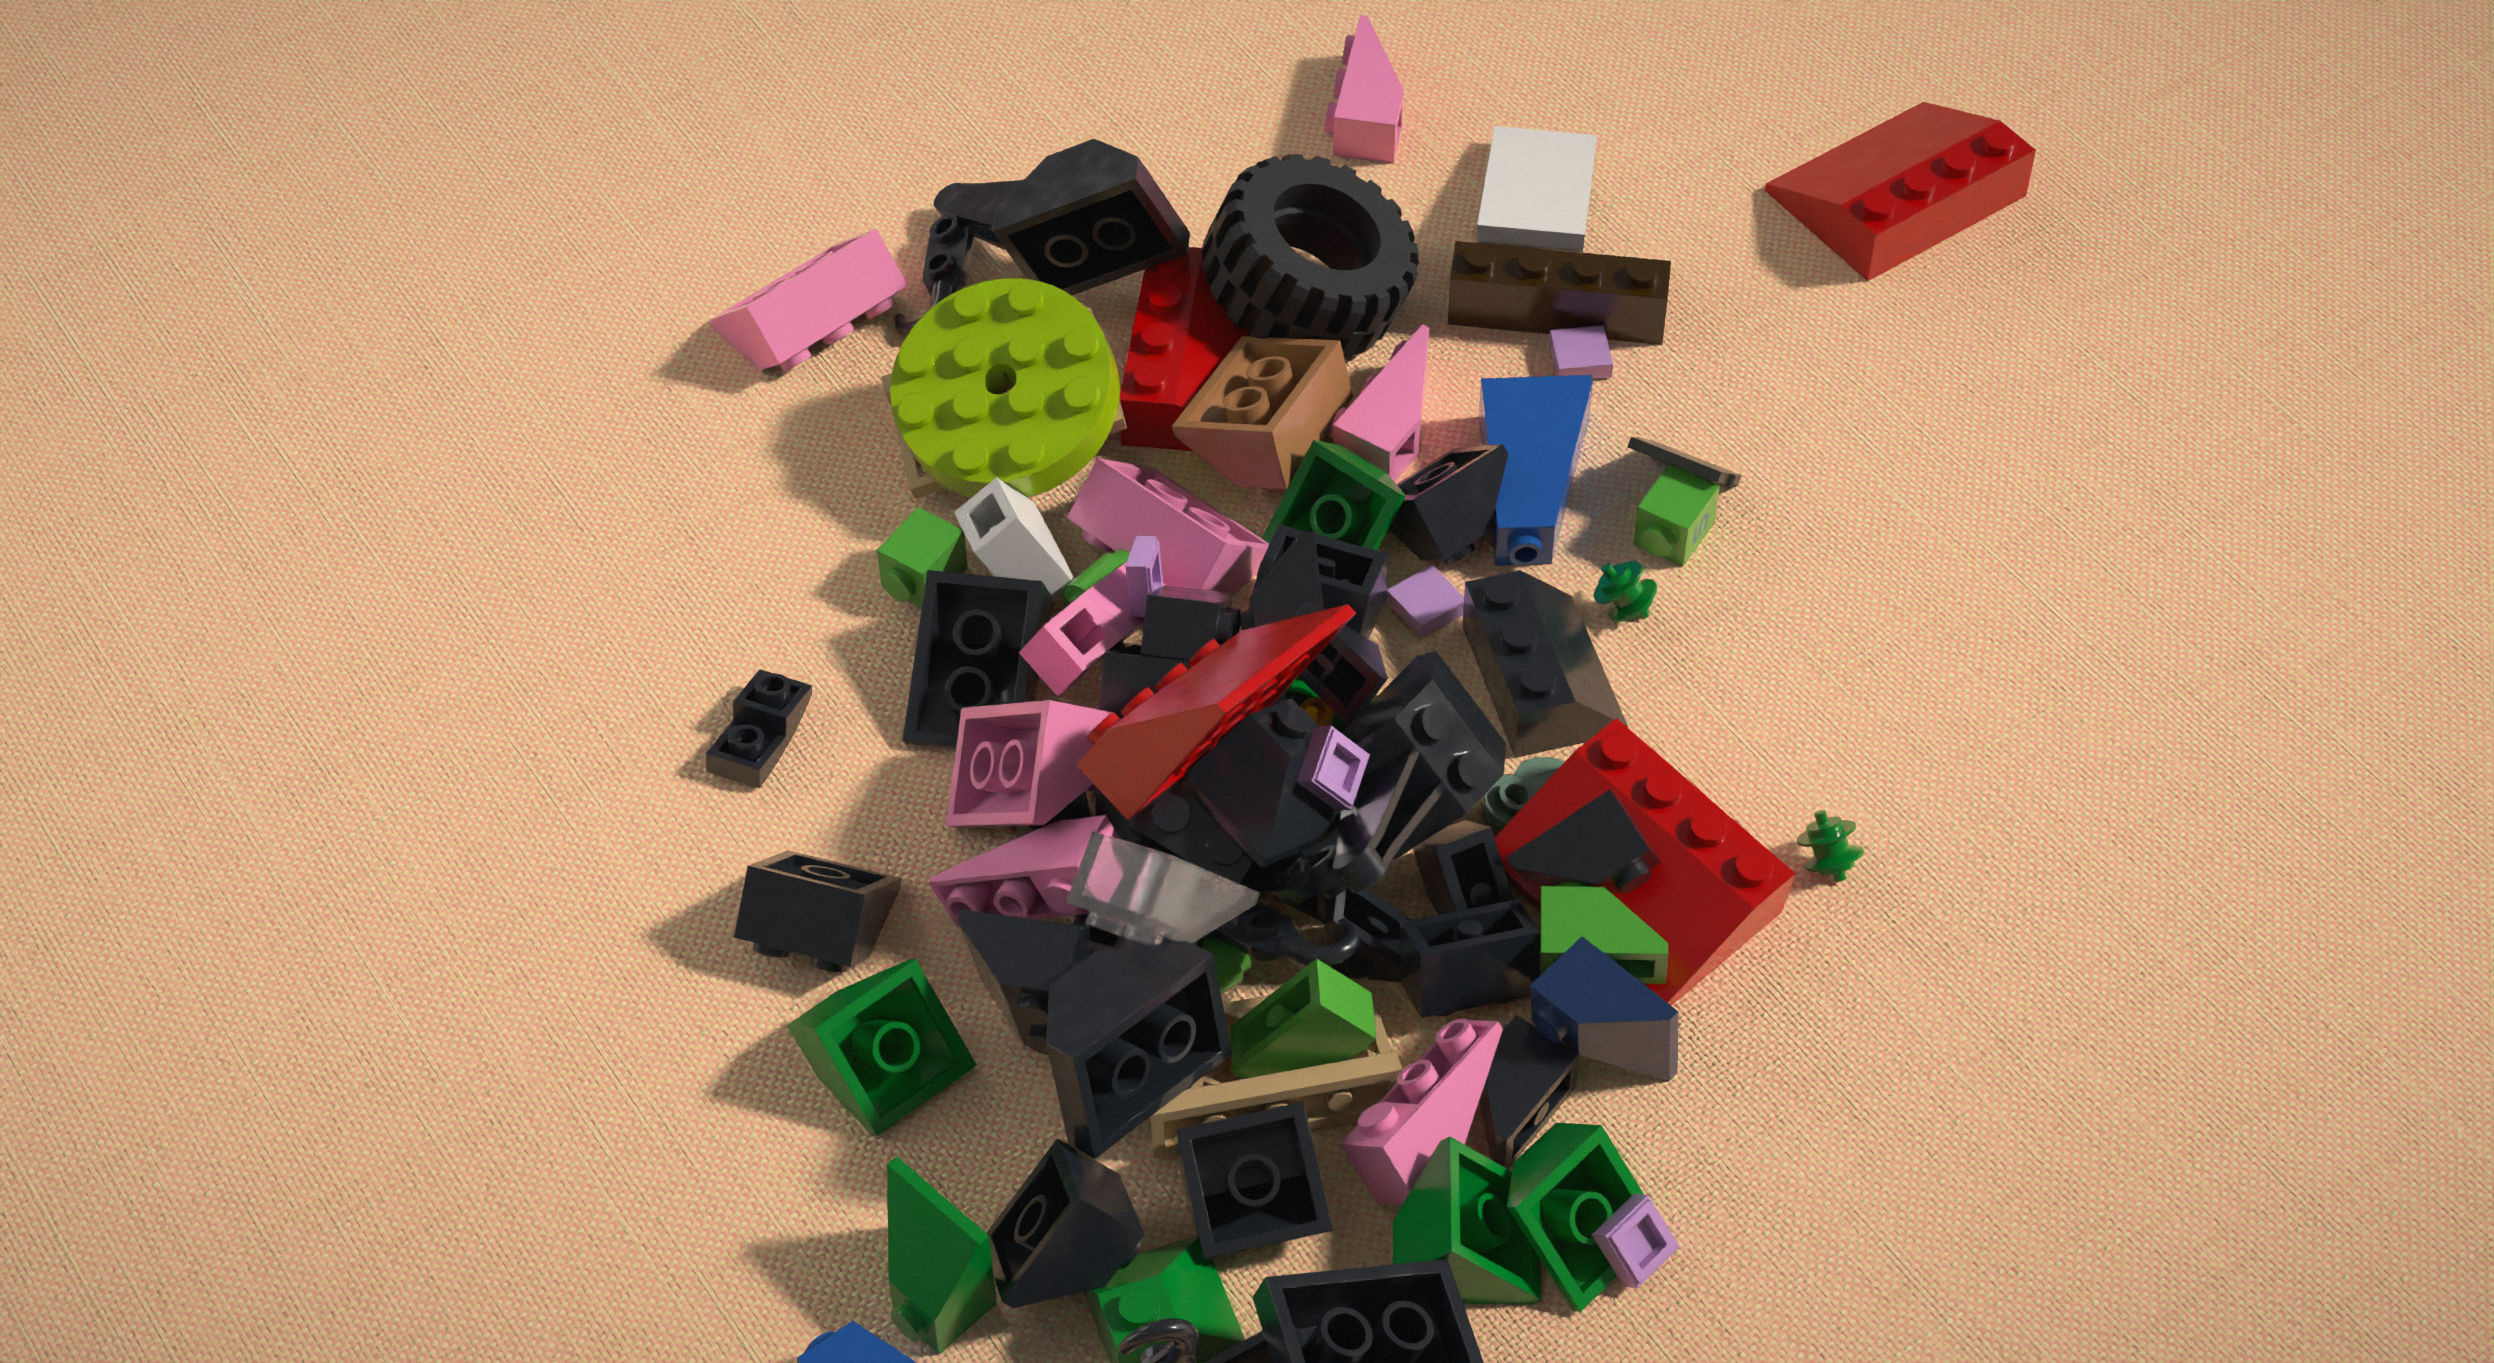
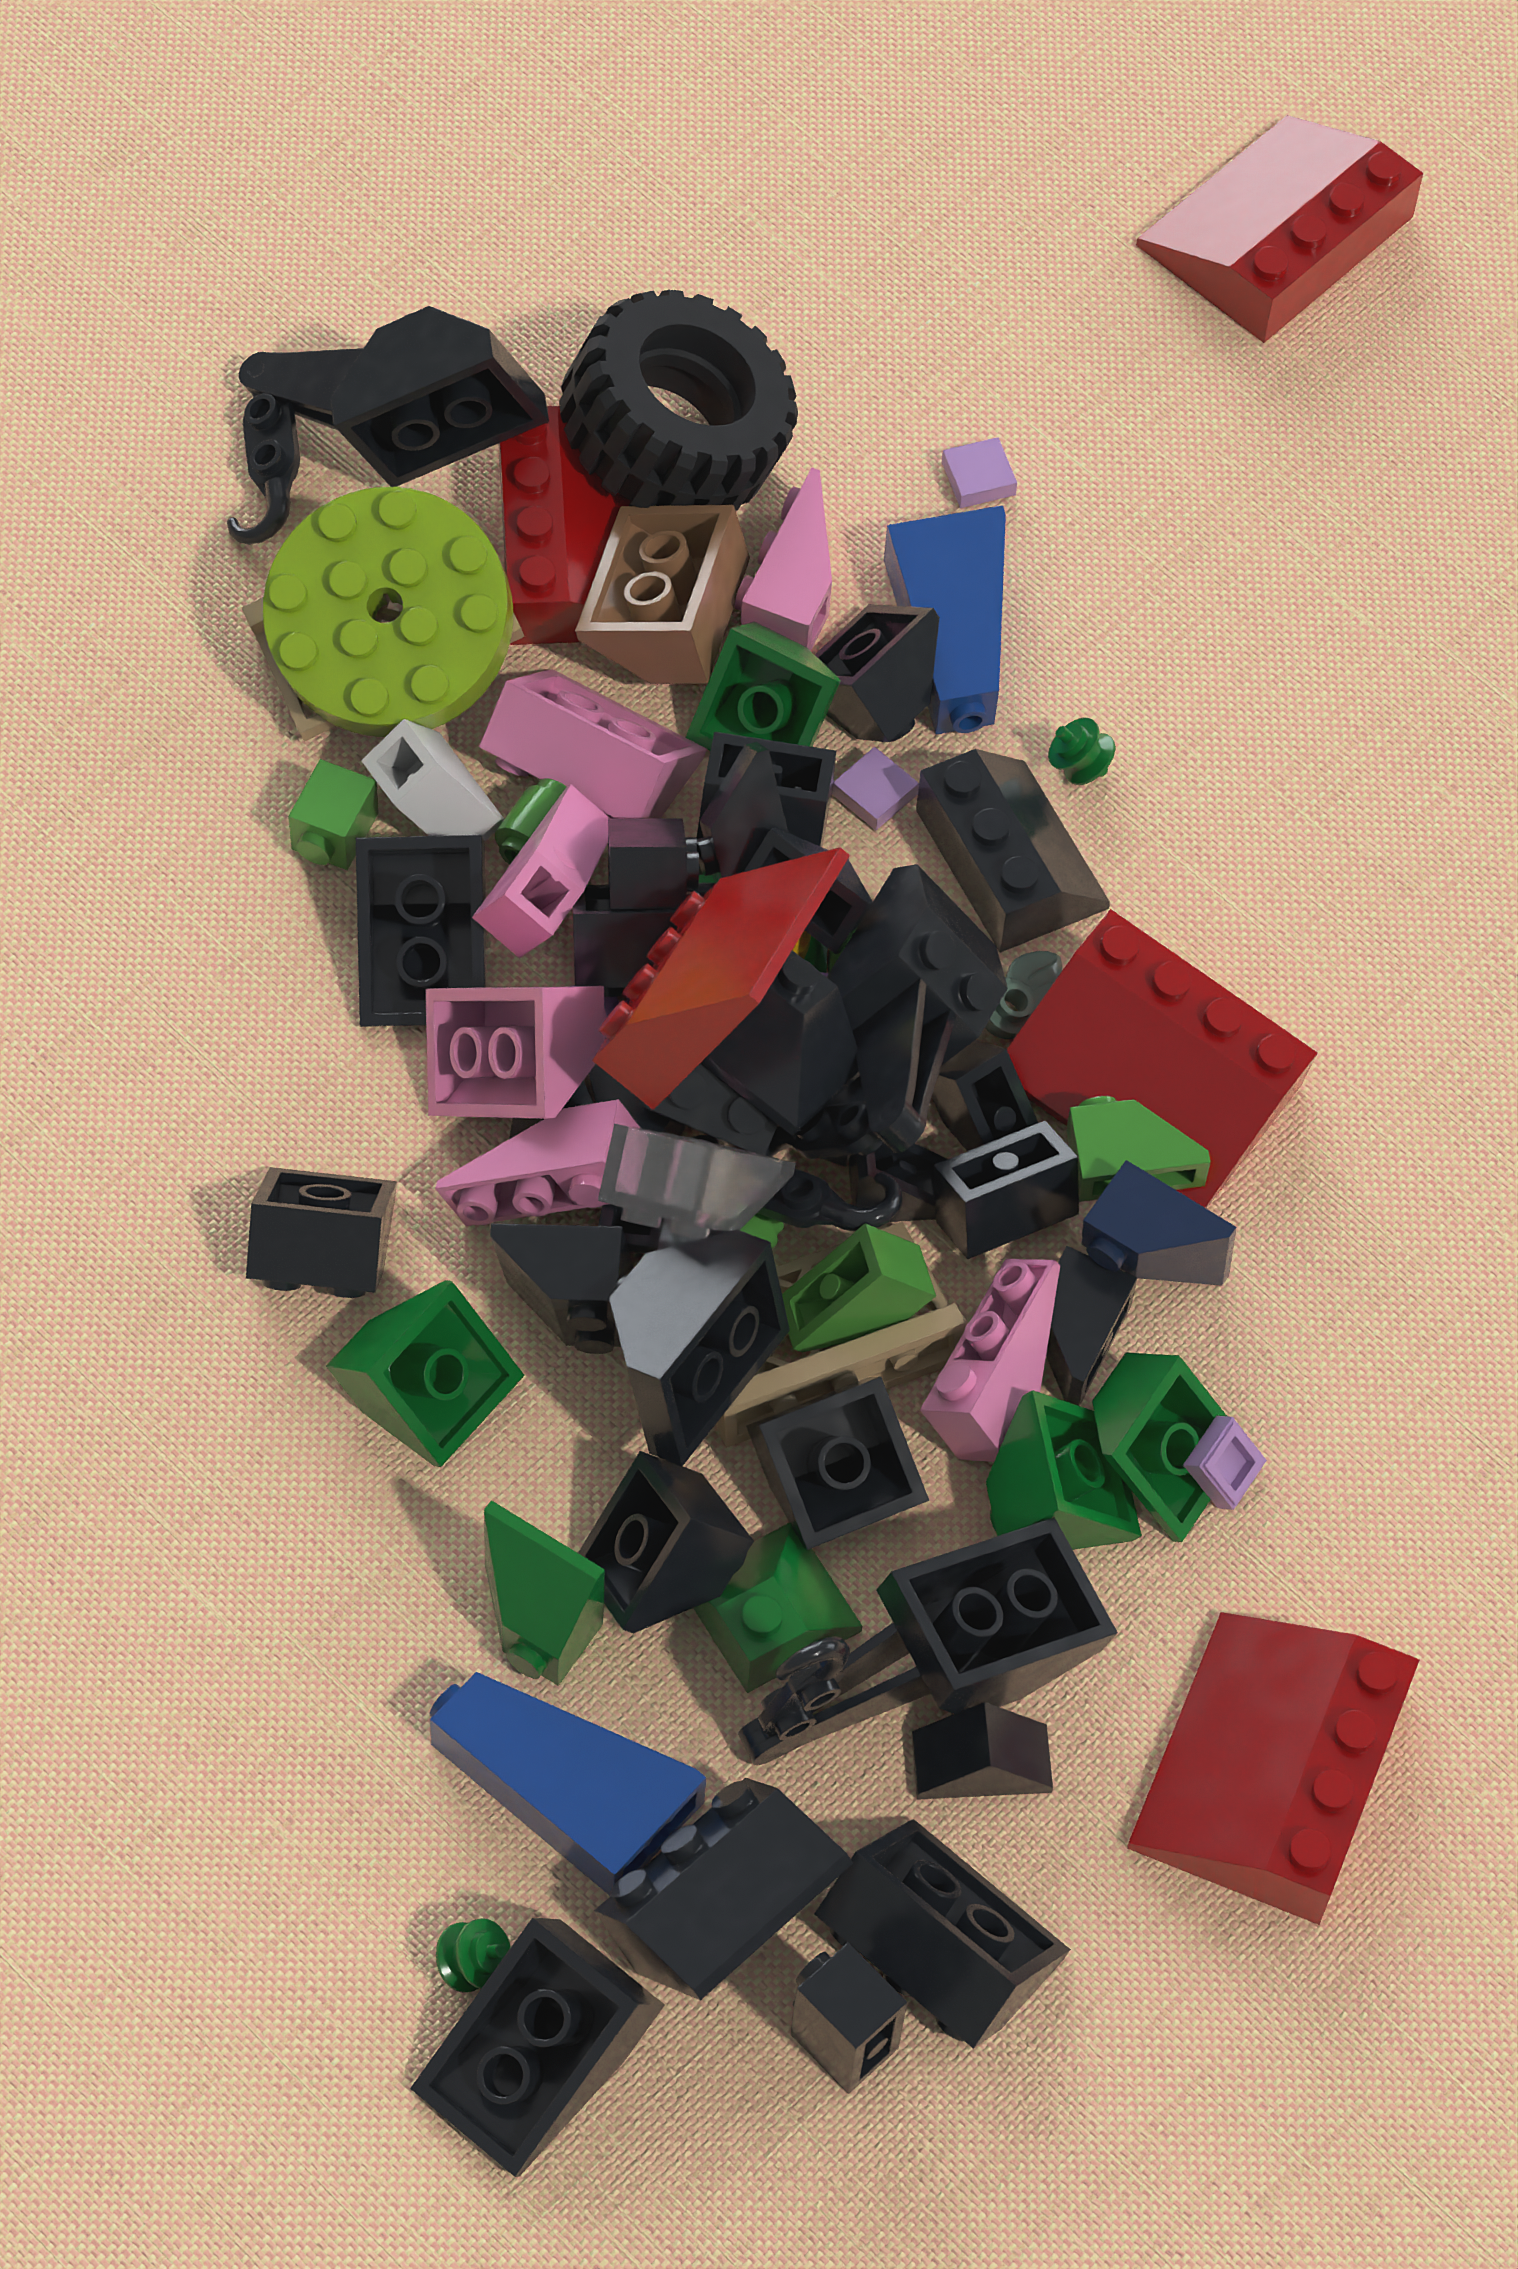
camera: 15 degrees left, 10 degrees up
black slope [706,669,812,788] -> none
bright pink slope [709,229,908,372] -> none
lavender tile [1125,536,1163,617] -> none
lavender tile [1296,725,1370,811] -> none
bright pink slope [1325,15,1404,163] -> none
dark brown slope [1448,241,1671,345] -> none
white tile [1476,126,1597,252] -> none
black slope [1506,789,1661,894] -> none
pearl dark grey piece [1627,437,1742,486] -> none
bright green brick [1633,464,1720,566] -> none
green wheel [1797,810,1864,882] -> none

